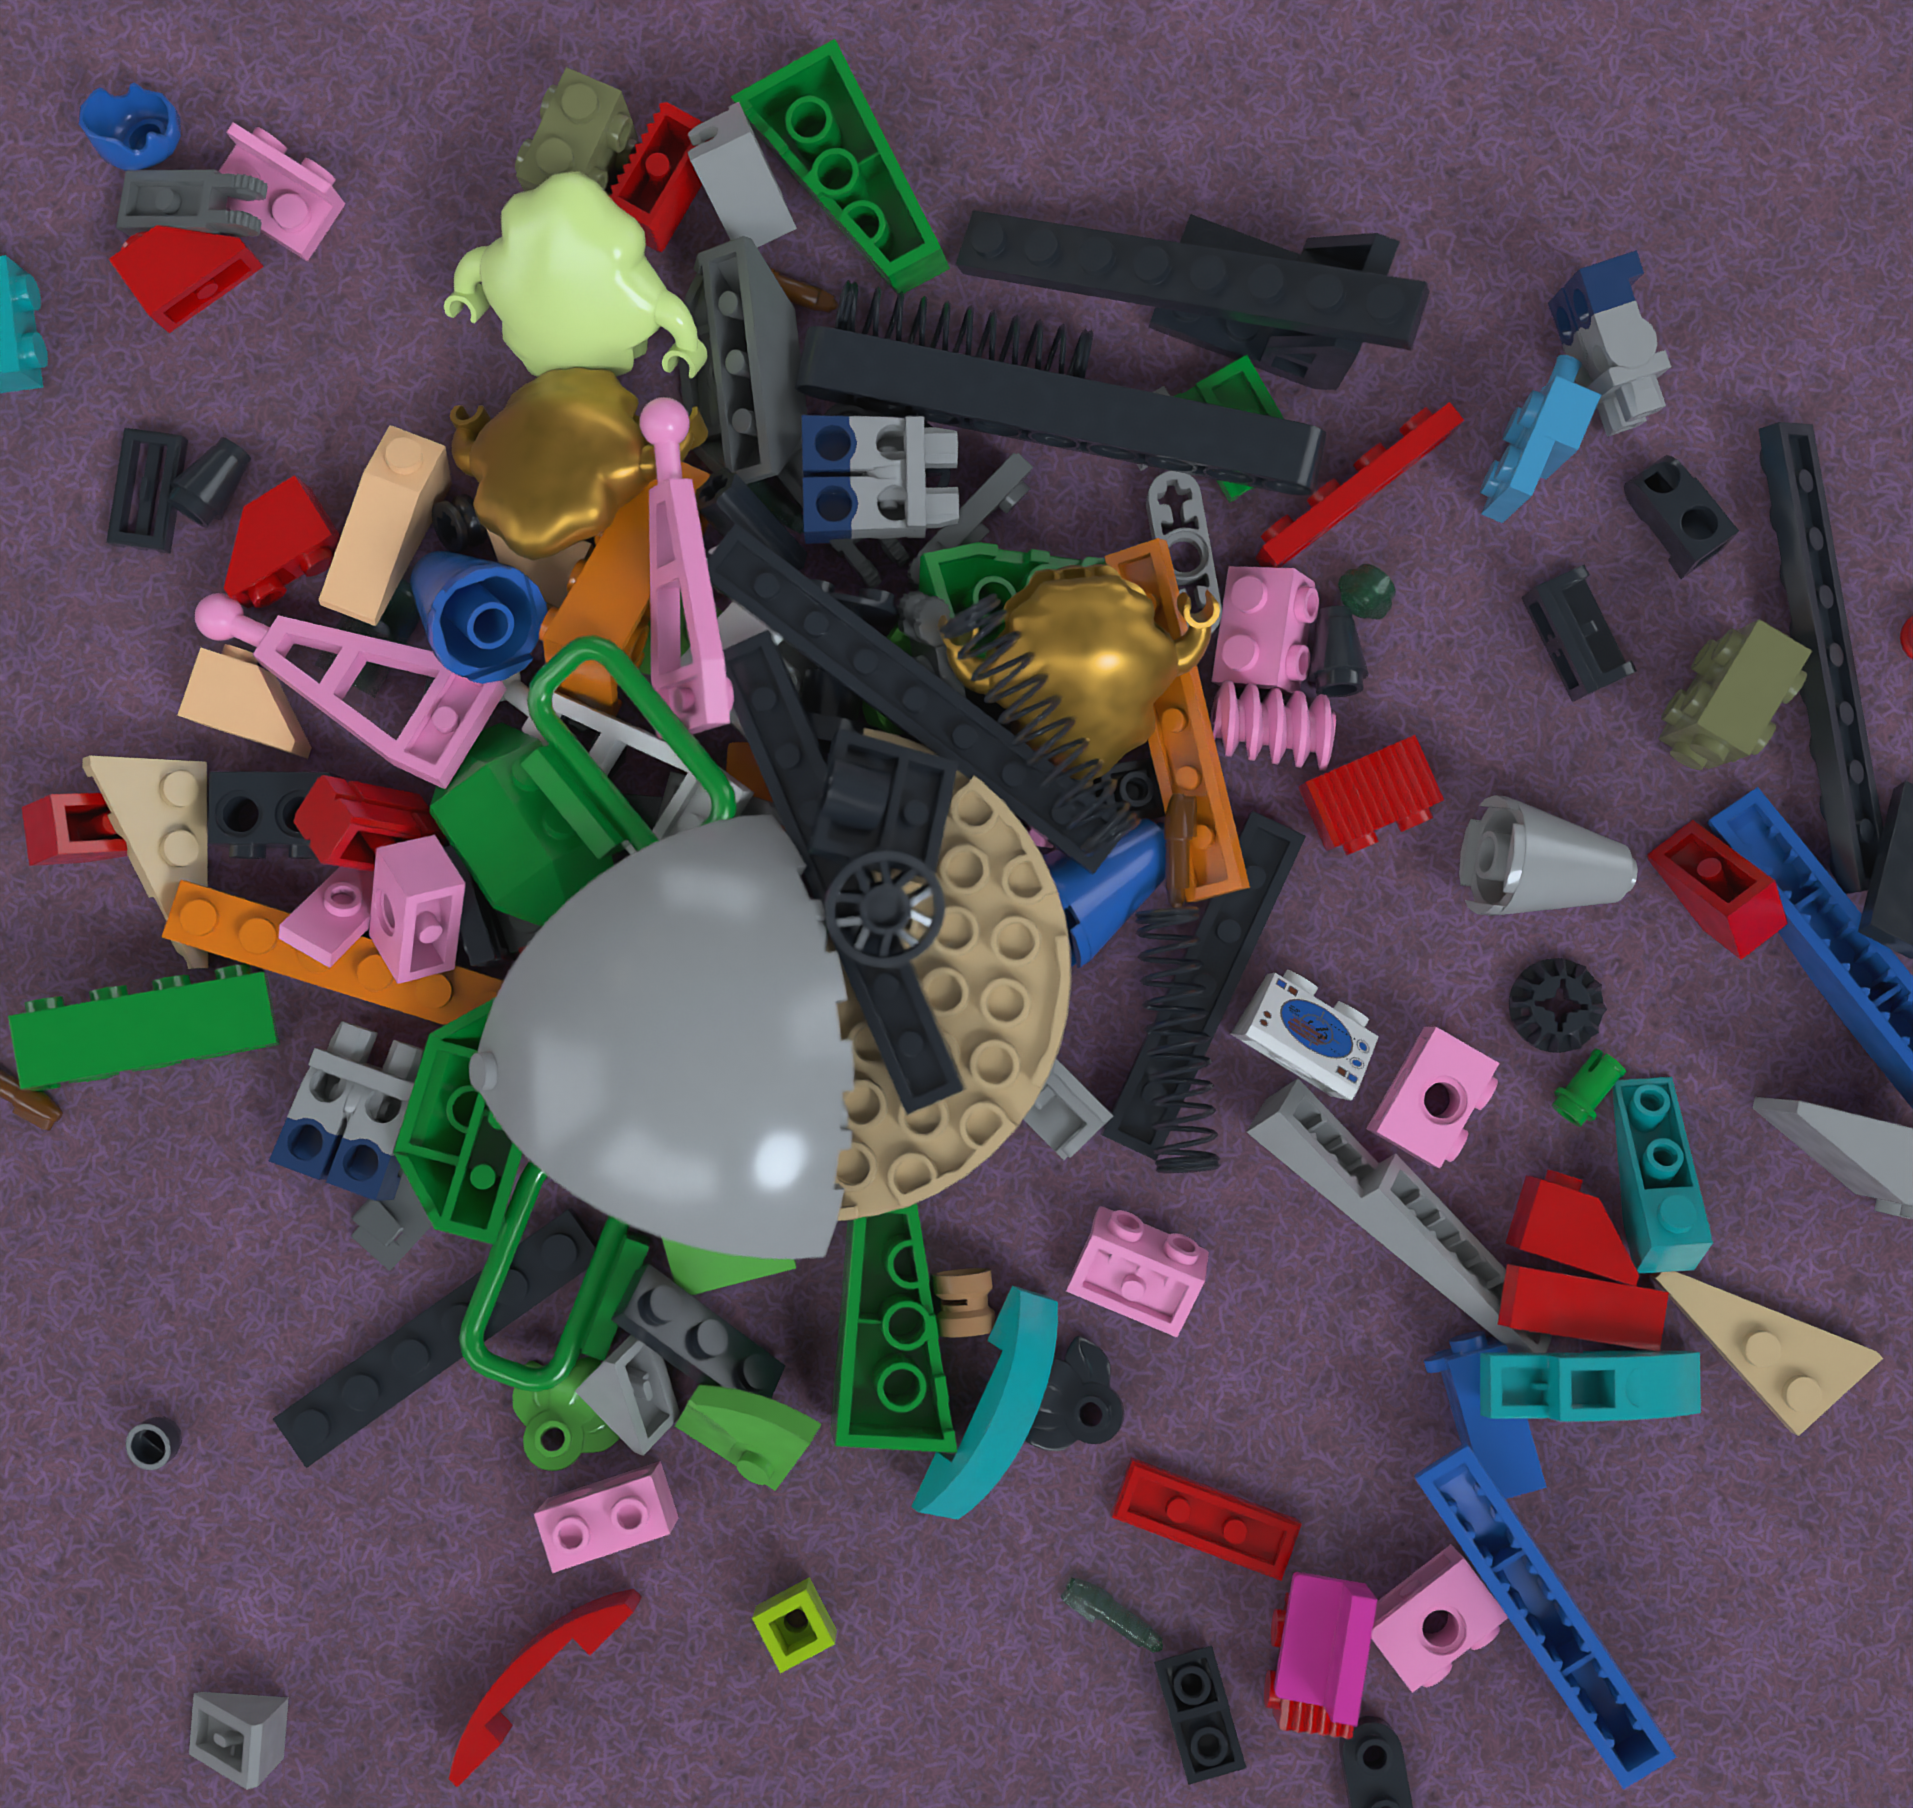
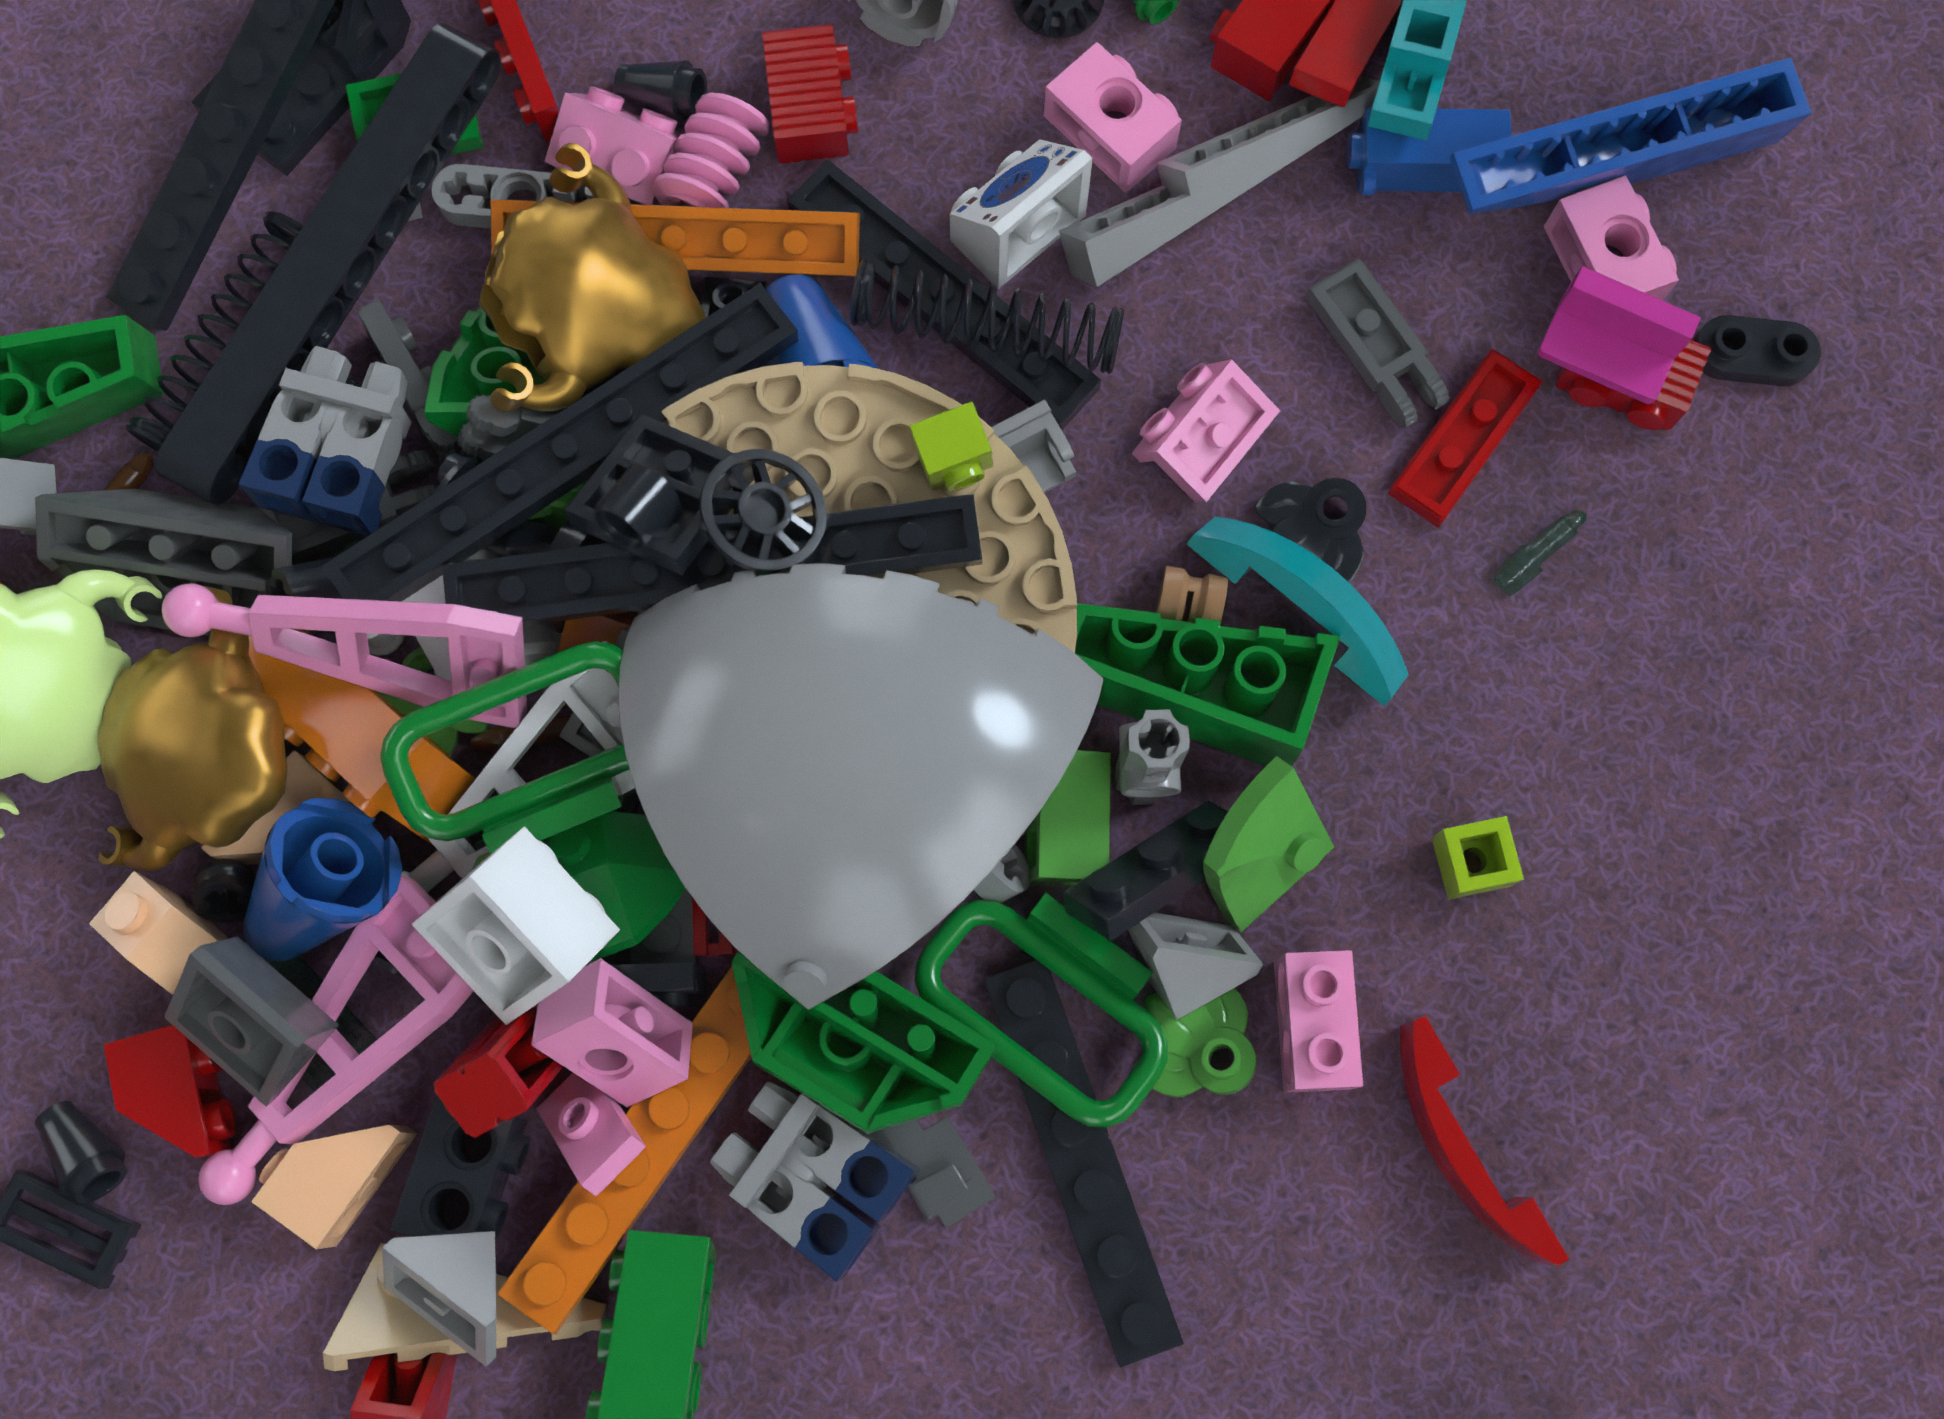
camera: 75 degrees left, 10 degrees down
black piece [939,593,1141,856] -> none
black slope [1154,1645,1247,1785] -> none
reddish brown piece [1164,794,1197,908] -> none
clear green plate [1338,564,1396,620] -> none
none -> dark grey slope [164,936,339,1107]
none -> light grey slope [382,1231,496,1366]
none -> white slope [411,826,620,1025]
none -> lime plate [909,401,993,492]
none -> light grey piece [1114,710,1189,805]
none -> dark grey hinge [1305,258,1450,429]

